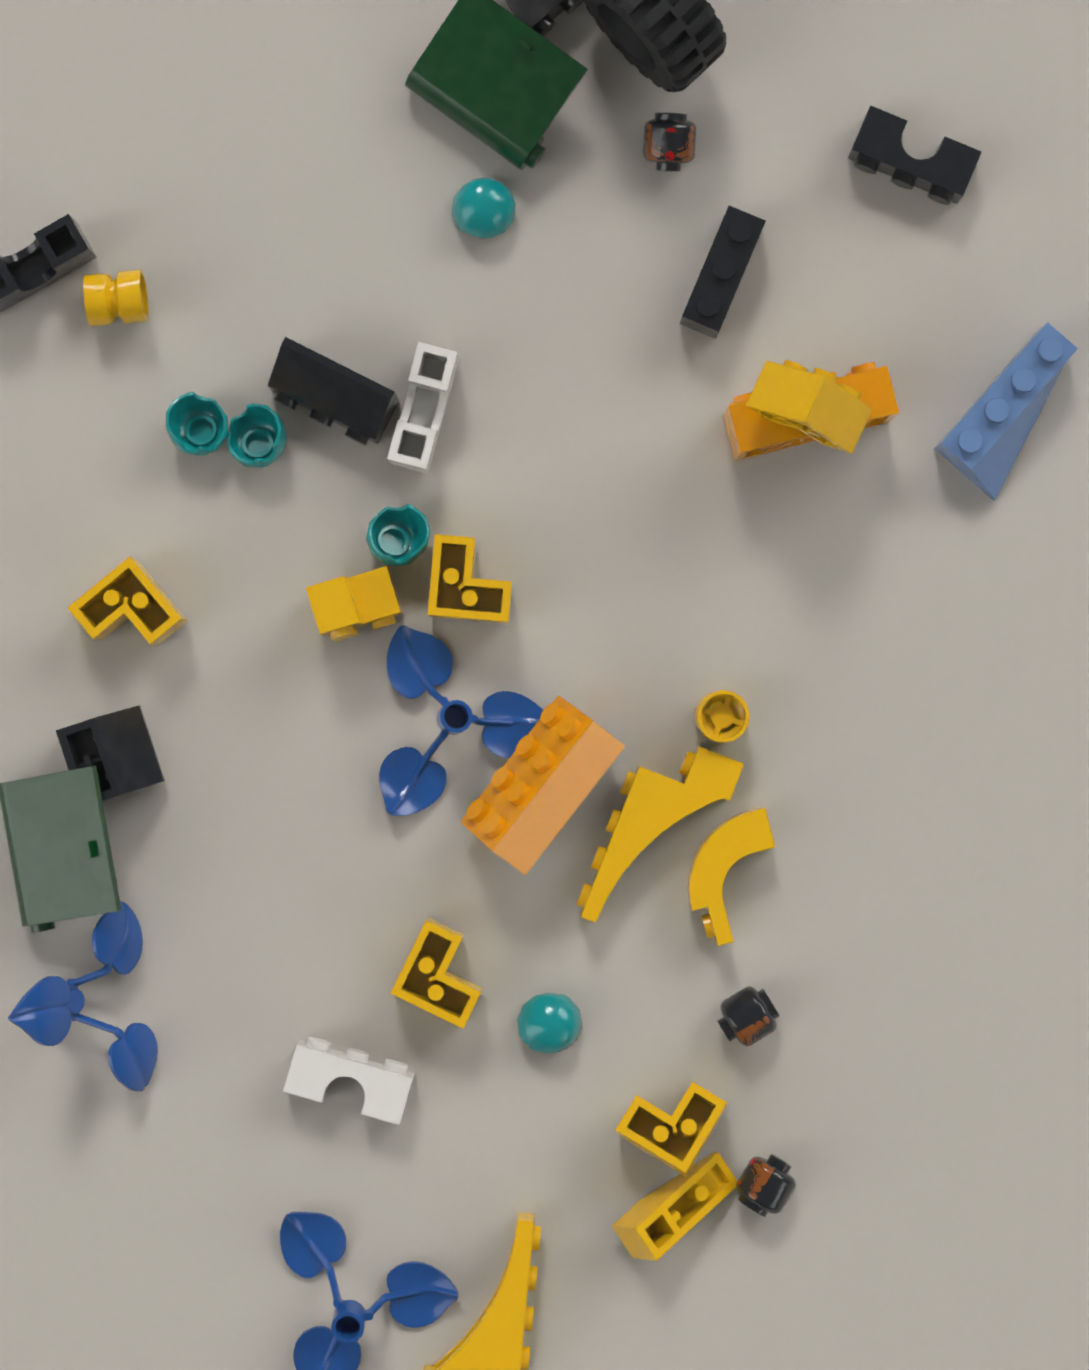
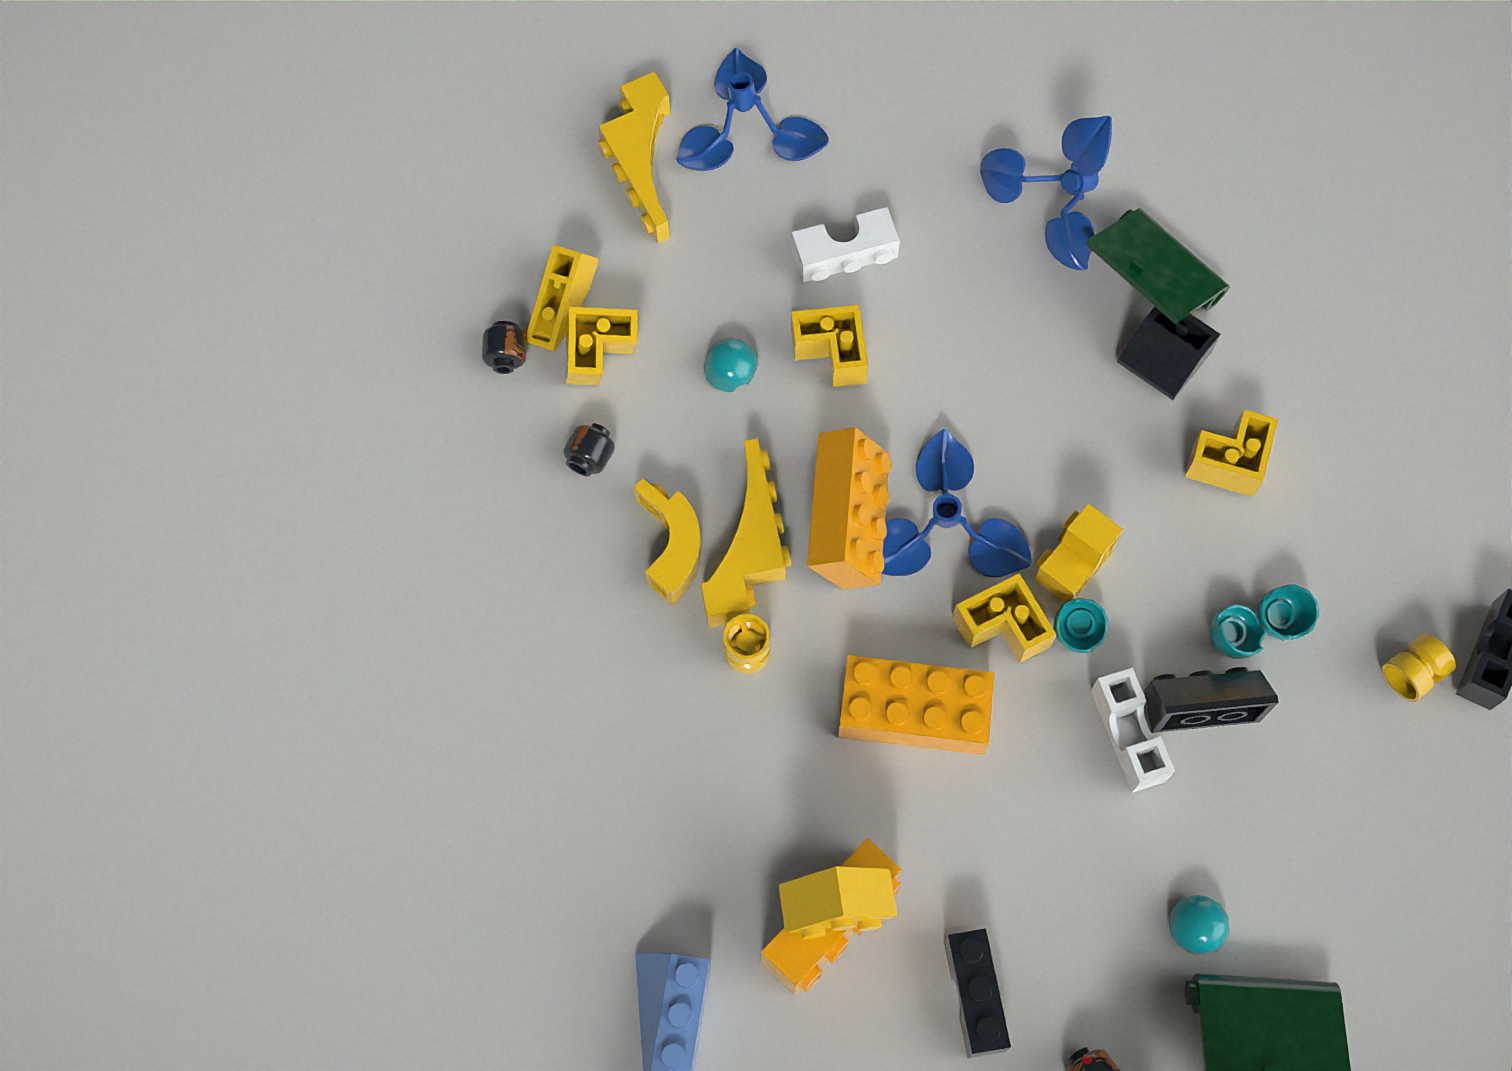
camera: 145 degrees right, 20 degrees down
none -> light orange brick [838,655,995,755]

